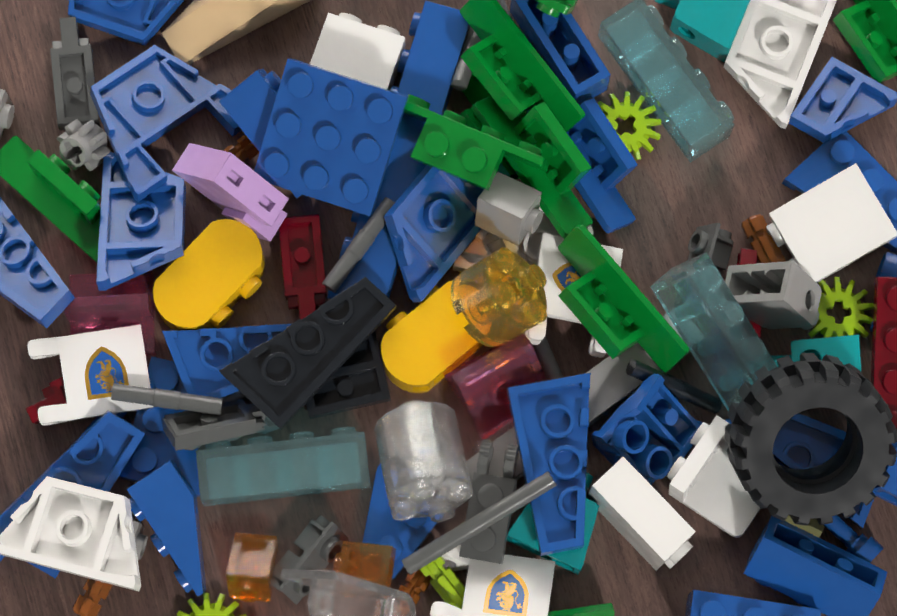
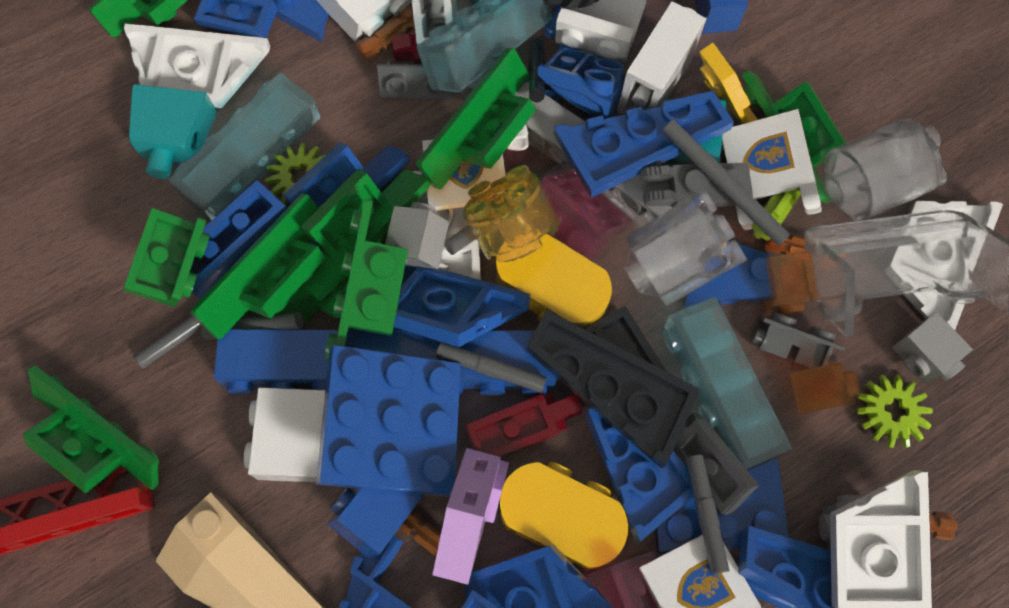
camera: 105 degrees left, 5 degrees down
blue slope [127,460,206,596] -> none
none -> yellow wing [699,42,758,125]

